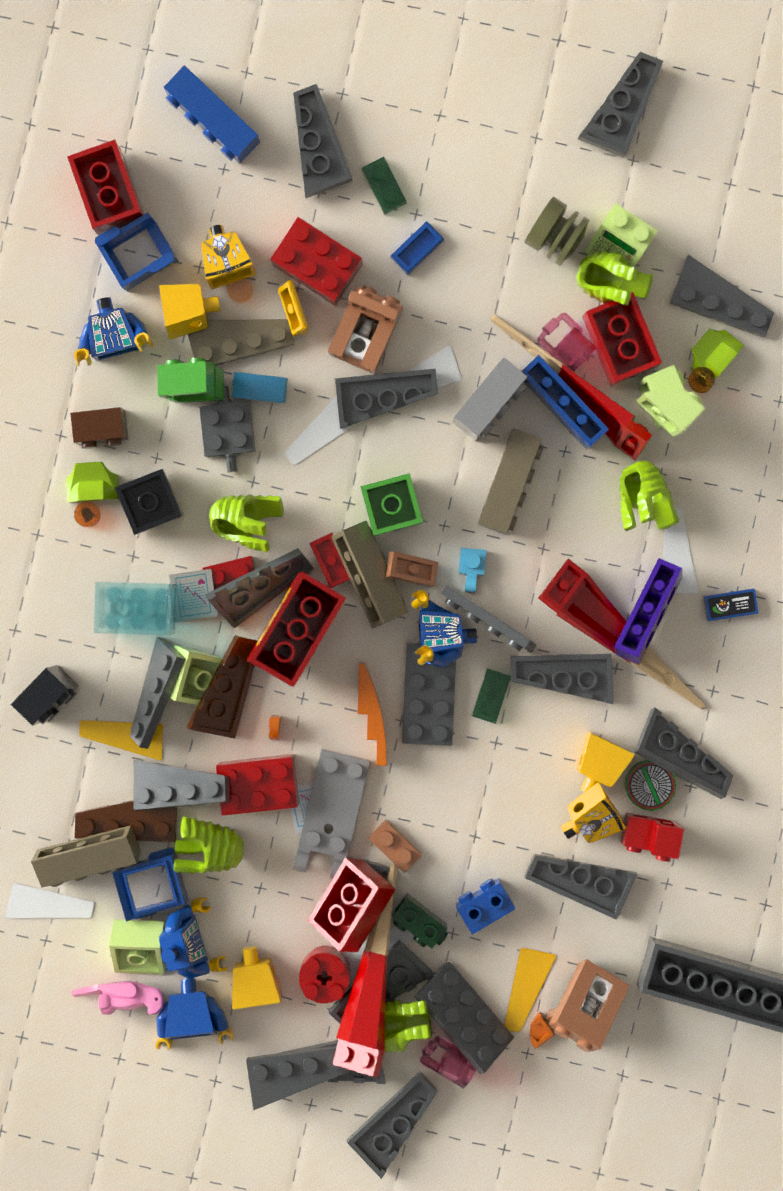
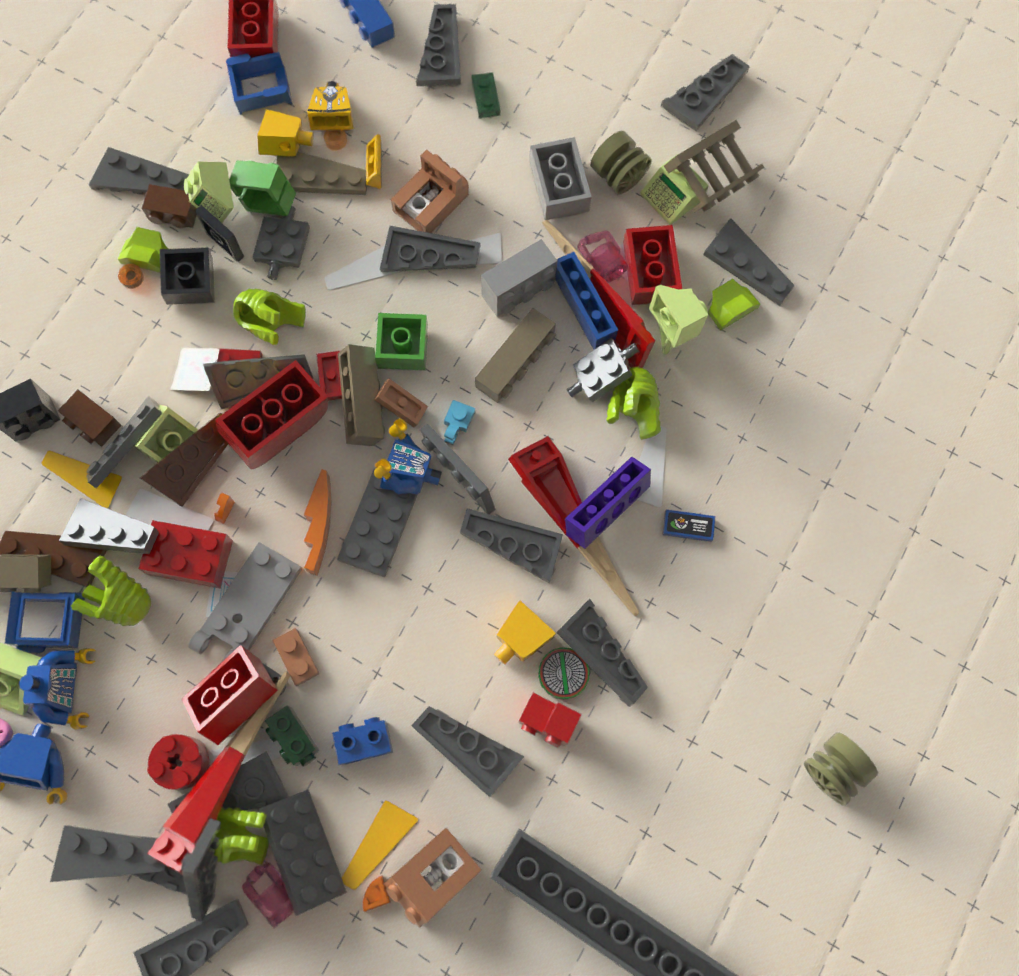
camera: 20 degrees right, 15 degrees down
torso [74,297,153,366] -> none
clear light blue brick [94,582,176,635] -> none
dark azure slope [232,372,288,403] -> none
yellow torso [232,946,282,1009] -> none
red brick [270,217,363,306] -> none
blue tile [390,221,444,275] -> none
clear green plate [471,668,511,724] -> none
yellow torso [561,782,626,843] -> none
lime hair [577,251,653,305] -> none
clear orange tile [688,367,715,393] -> none
none -> reddish brown brick [58,389,122,447]
none -> dark grey wing [88,147,189,194]
none -> white sticker [125,489,213,531]
none -> dark grey wing [181,818,221,922]
none -> yellowish green slope [184,161,234,223]
none -> black tile [195,205,244,262]
none -> light grey brick [529,137,592,220]
none -> plate [567,338,640,402]
none -> dark tan fence [664,120,765,213]

